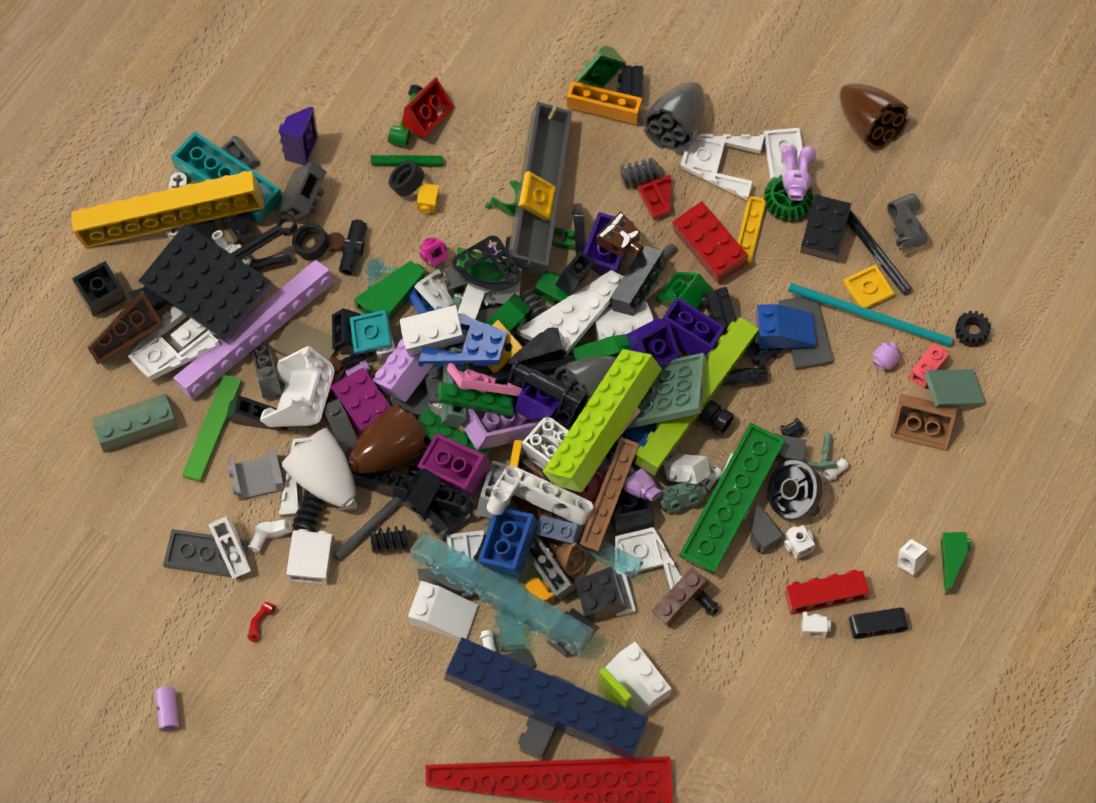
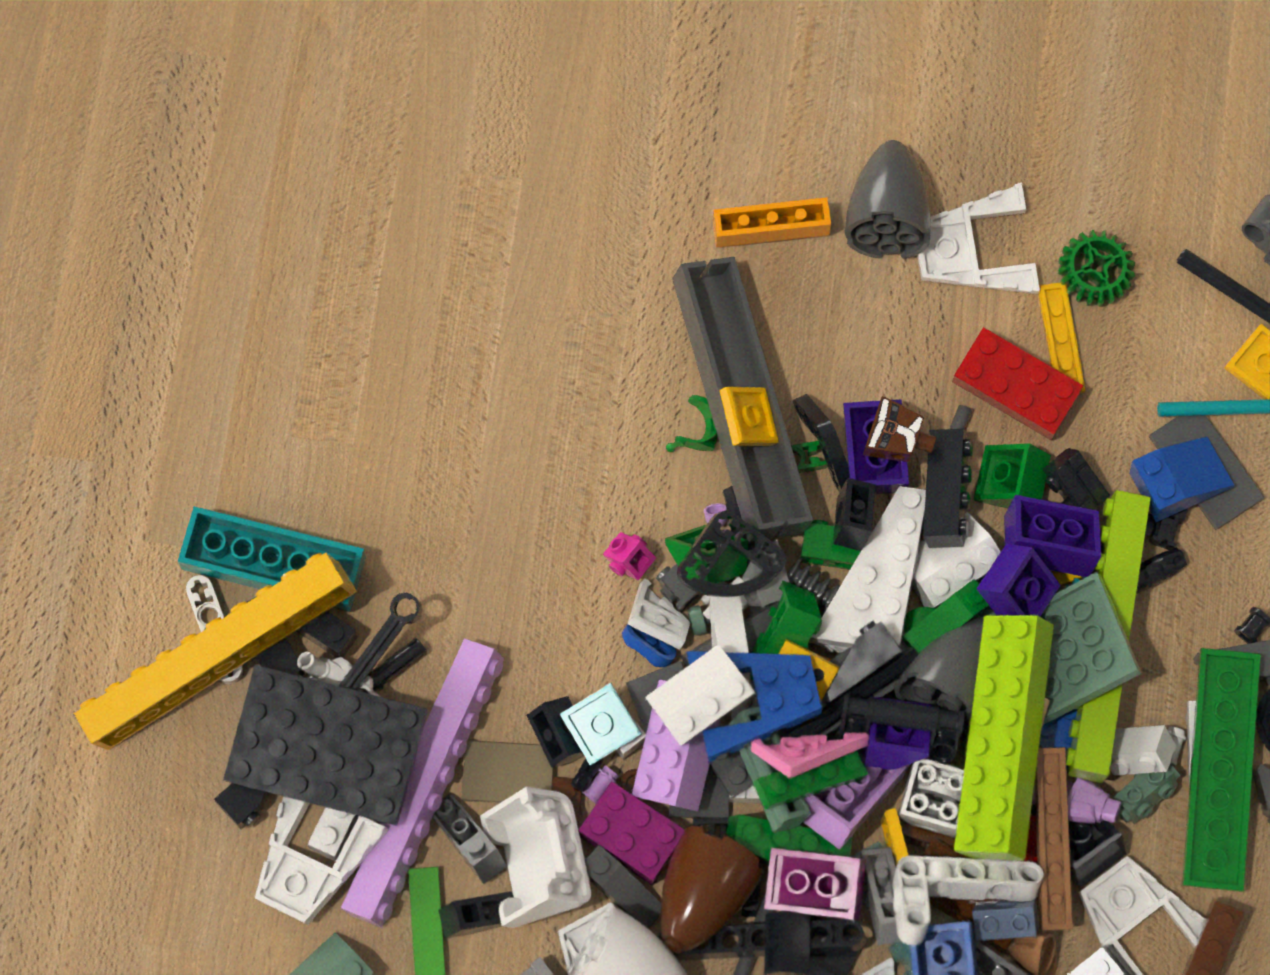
camera: 25 degrees left, 10 degrees up
black brick [72,261,126,317] -> none
reddish brown wedge [88,290,164,364] -> none
dark grey slope [222,135,260,169] -> none
dark grey piece [275,162,327,222] -> none
dark purple slope [278,107,318,165] -> none
black tyre [292,223,330,260] -> none
reddish brown tile [328,232,345,252] -> none
black piece [339,219,367,276] -> none
green slope [354,261,426,322] -> none
clear light blue piece [365,258,398,289] -> none
green axle [370,155,443,166] -> none
green piece [388,84,423,147] -> none
black tyre [388,161,424,197] -> none
red slope [401,77,455,137] -> none
yellow brick [417,183,439,214] -> none
green slope [575,45,626,89] -> none
clear light blue tile [582,532,644,579] -> none
black brick [617,65,644,98] -> none
dark grey piece [620,157,661,187] -> none
red wing [638,175,671,220] -> none
black pin [695,591,720,616] -> none
black wheel [698,400,734,435] -> none
white tile [763,128,803,182] -> none
lavender piece [781,145,816,201] -> none
black brick [800,194,852,262] -> none
reddish brown cylinder [840,84,909,150] -> none

